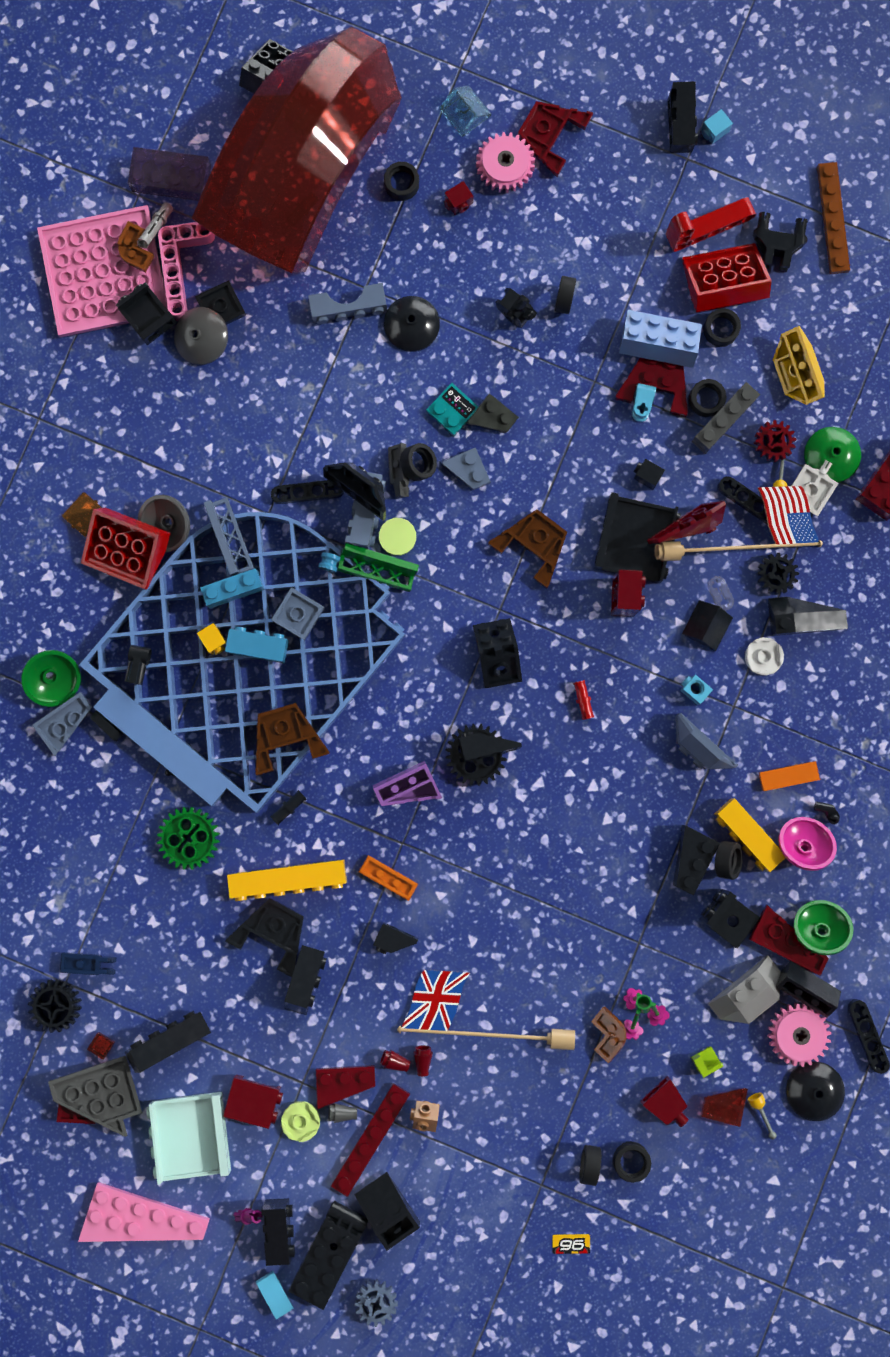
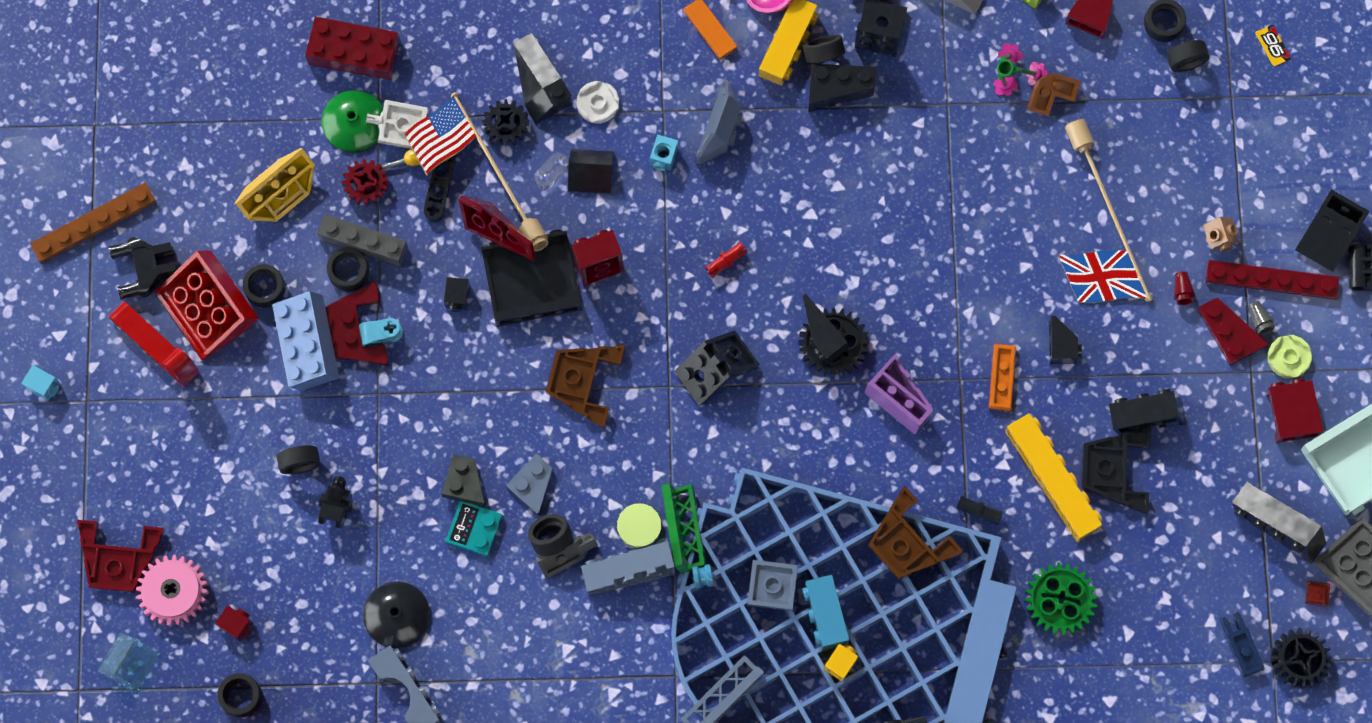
camera: 110 degrees left, 10 degrees down
dark azure brick [200,568,265,609] -> none
black beam [271,480,344,504] -> none
black wedge [323,462,386,521] -> none
dark red cone [413,1045,433,1077] -> none
black wedge [667,81,698,153] -> none

